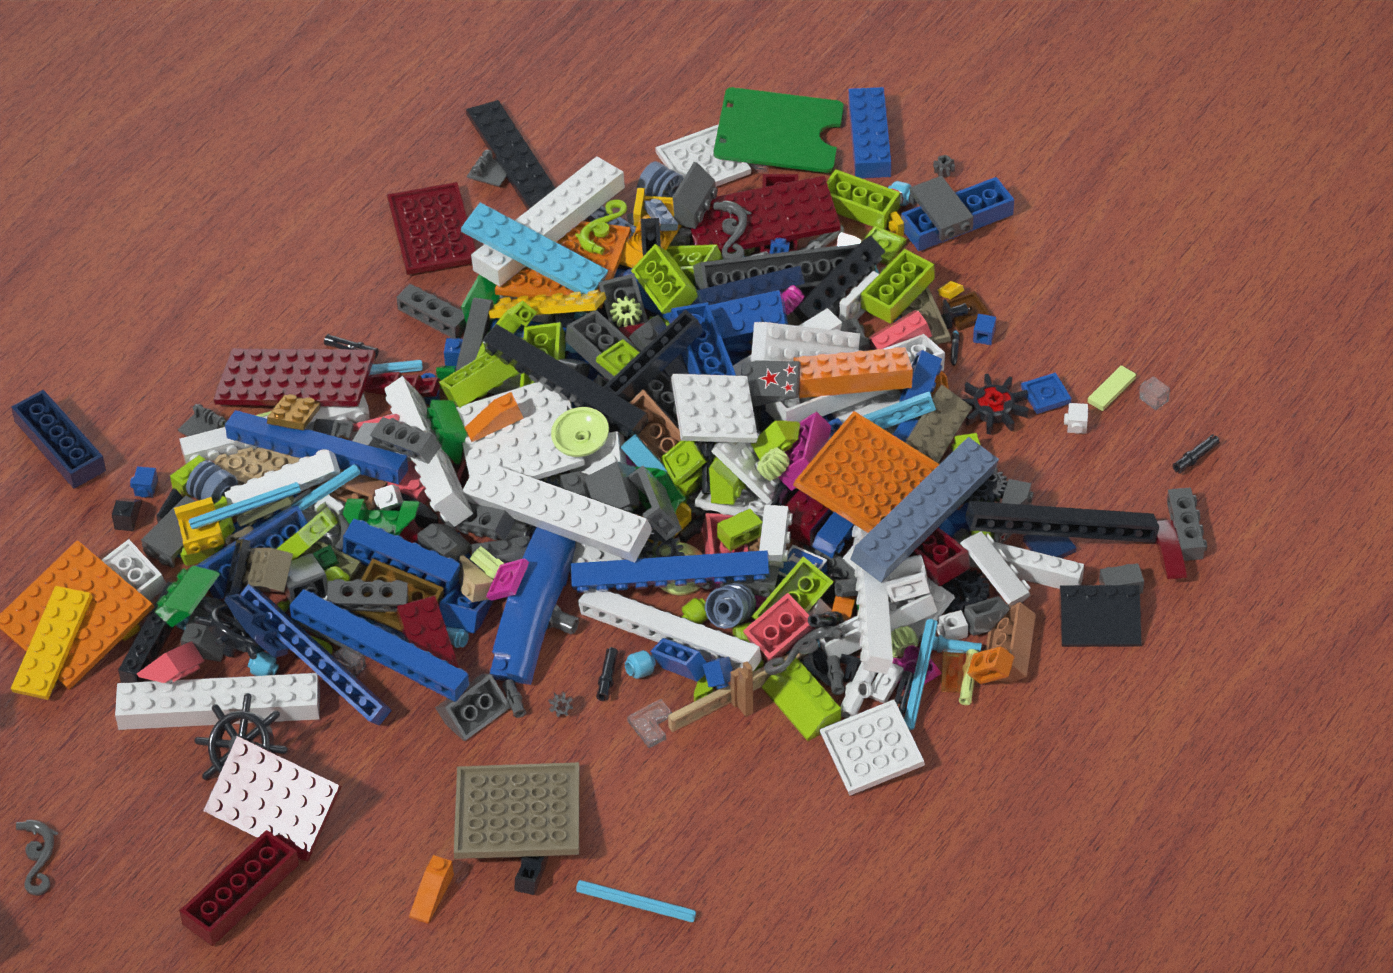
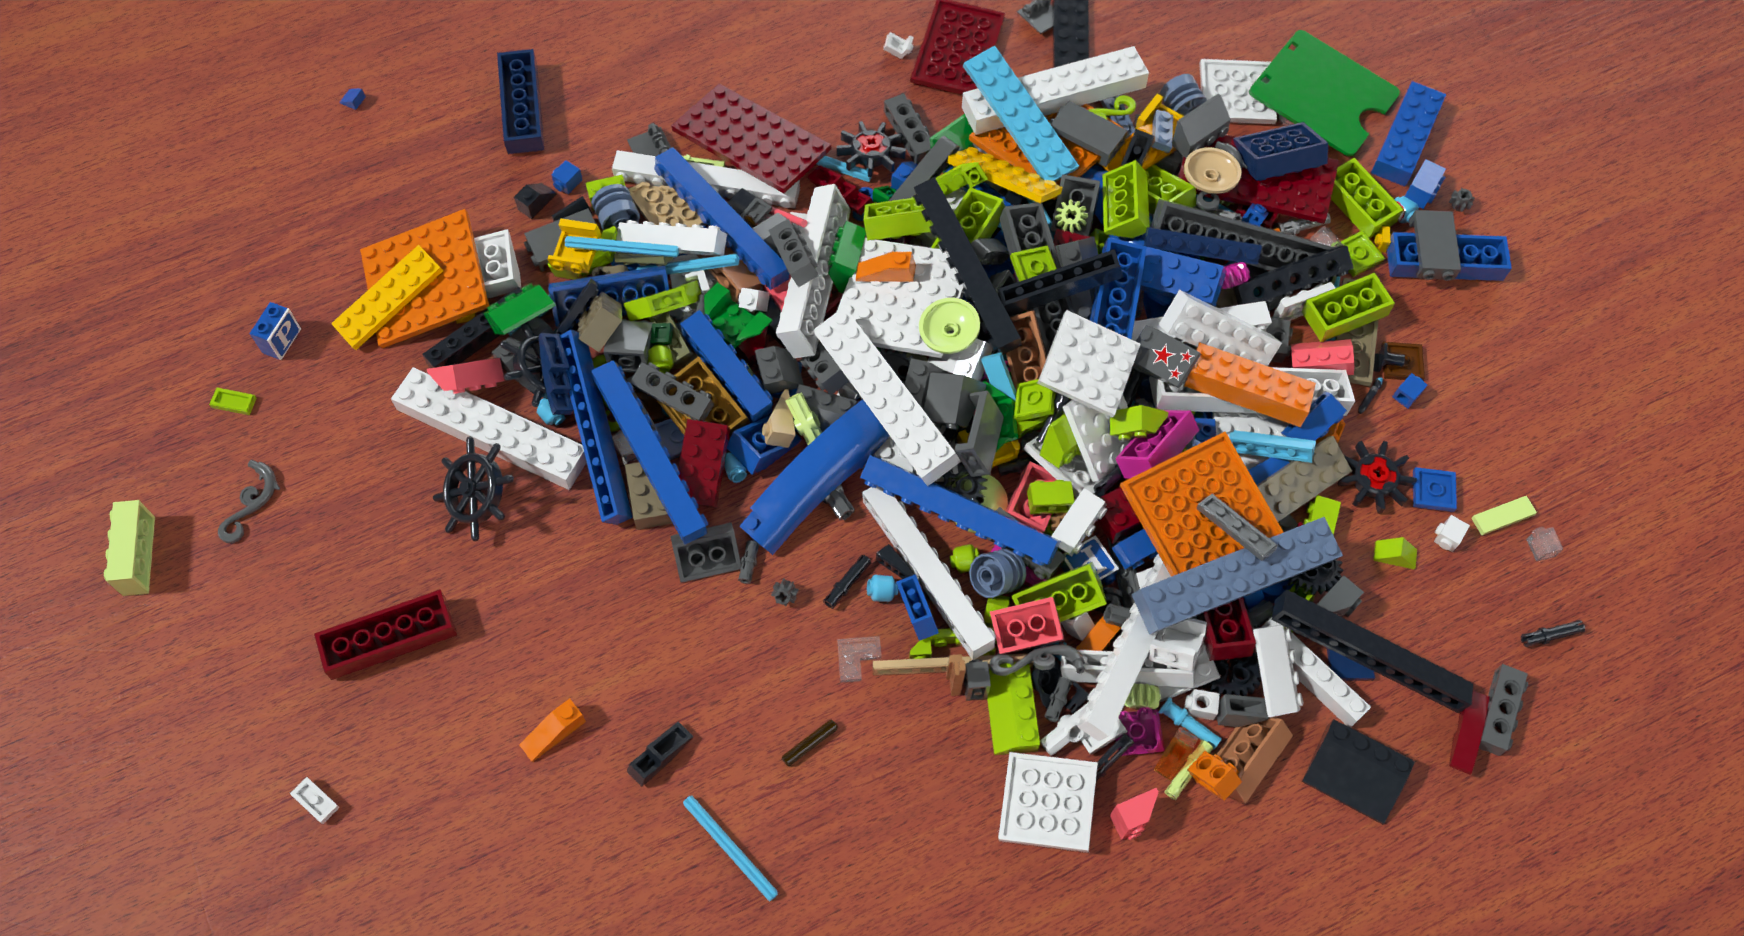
camera: 25 degrees right, 15 degrees up
plate [204,736,342,862] -> none
pearl gold plate [267,394,320,430] -> none
black pin [324,334,379,360] -> none
dark tan plate [454,762,579,859] -> none
dark pink tile [486,558,529,601] -> none
blue brick [702,656,733,689] -> none
yellowish green gear [757,447,790,481] -> none
black pin [808,611,844,627] -> none
medium azure axle [904,619,938,730] -> none
yellow tile [938,281,964,299] -> none
dark grey brick [1099,563,1144,594] -> none
none -> dark tan brick [625,462,672,530]
none -> dark brown axle [782,719,838,767]
none -> black gear [836,121,906,177]
none -> black slope [876,544,914,579]
none -> white bracket [883,32,913,59]
none -> dark grey brick [963,659,991,701]
none -> dark grey panel [1049,101,1128,167]
none -> coral slope [1110,788,1158,840]
none -> tan dish [1184,147,1241,194]
none -> dark grey tile [1197,494,1278,561]
none -> dark blue slope [1233,122,1328,181]
none -> lime slope [1373,537,1417,569]
none -> brick [1404,159,1446,209]

